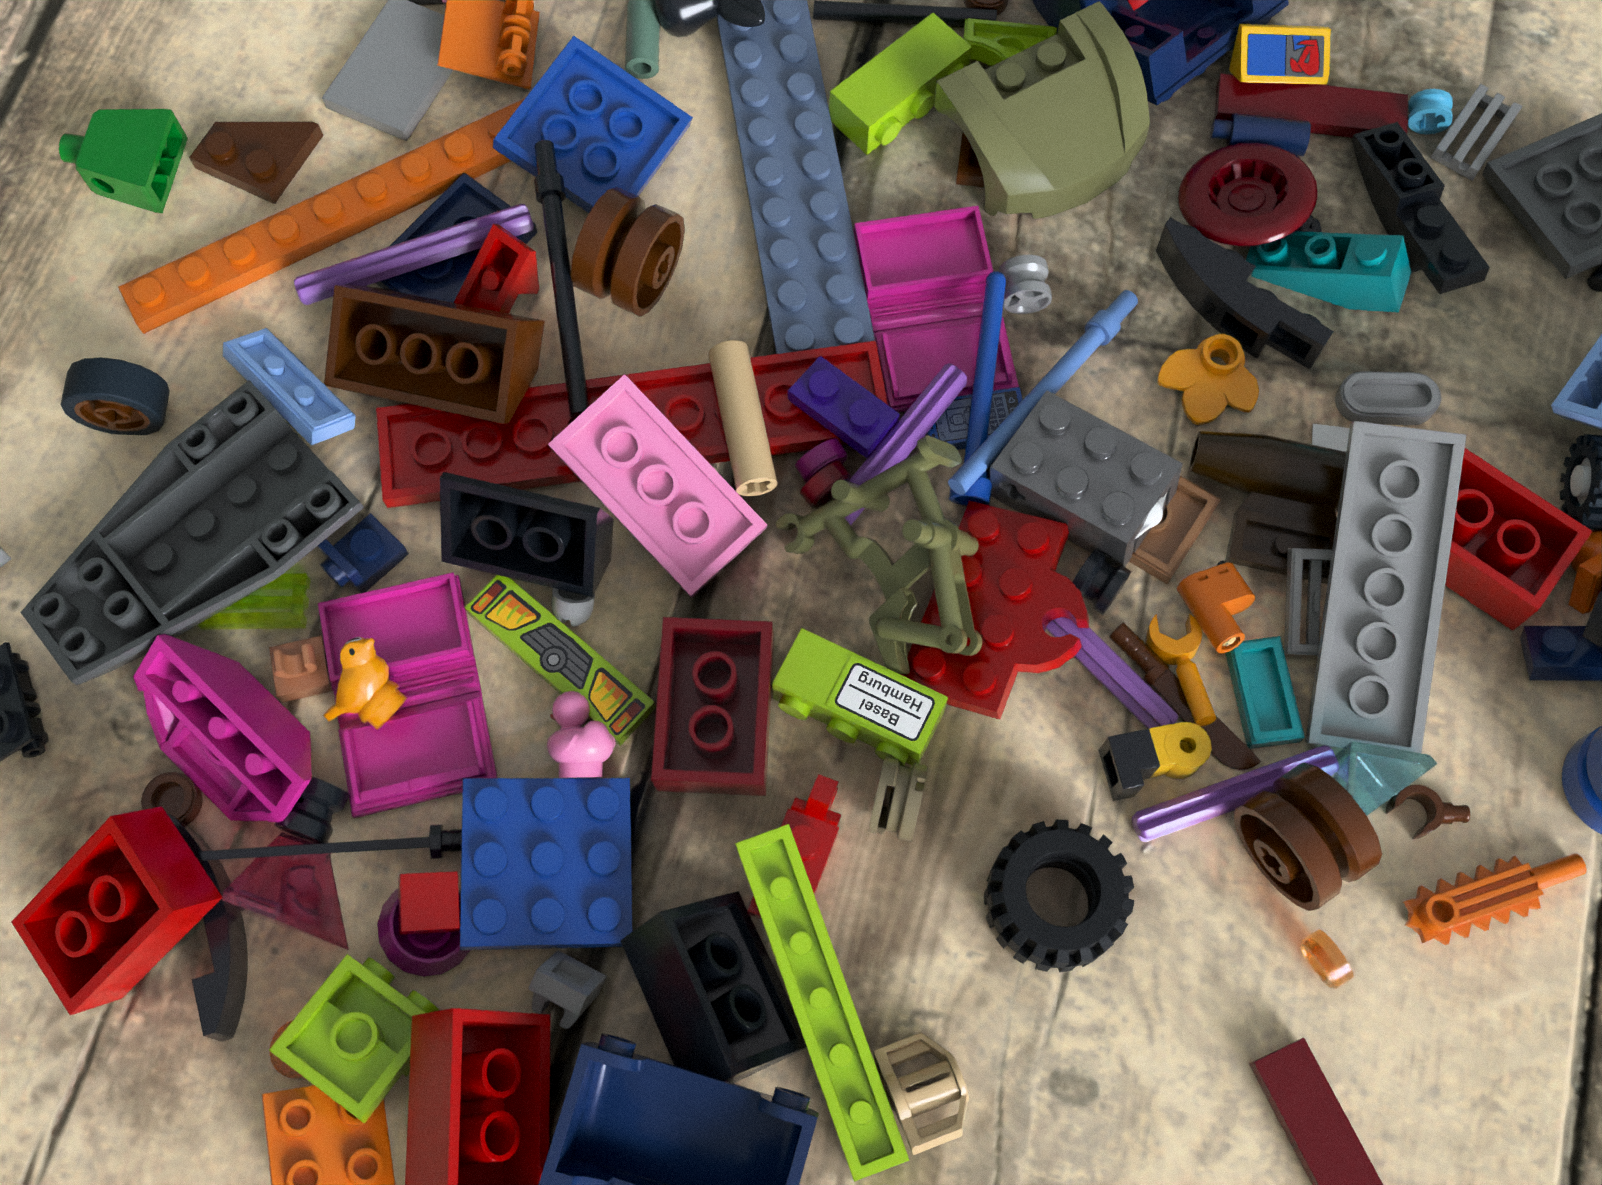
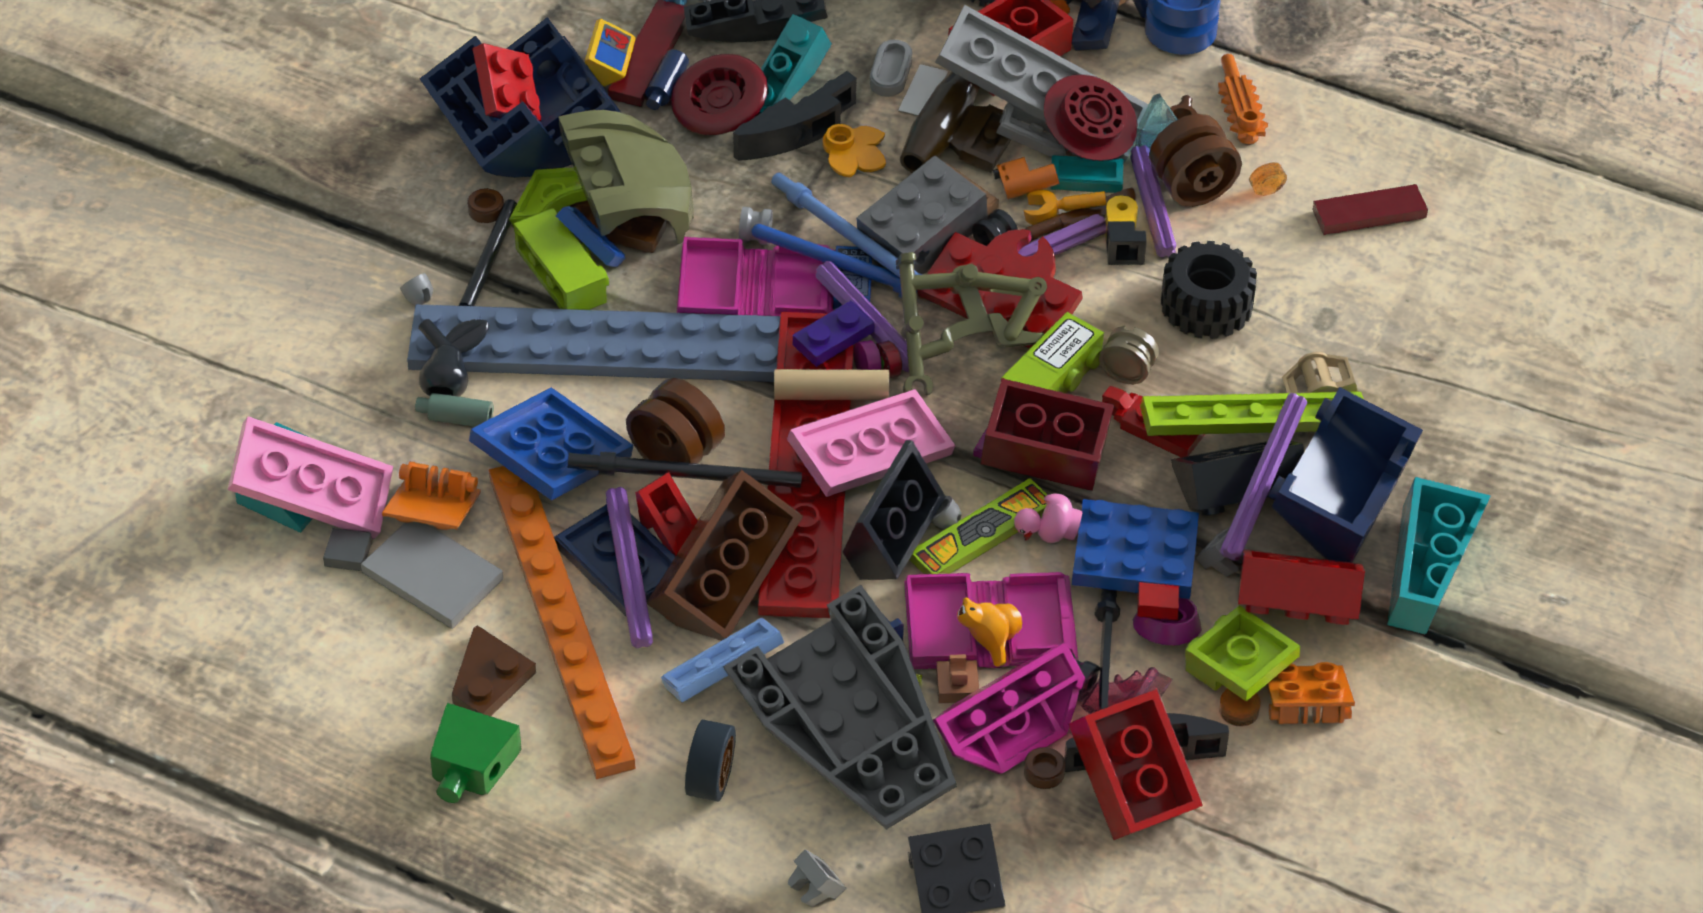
camera: 80 degrees left, 20 degrees down
none -> blue tile [556,207,626,267]
none -> dark red wheel [1044,75,1138,161]
none -> medium lavender axle [1220,393,1307,561]

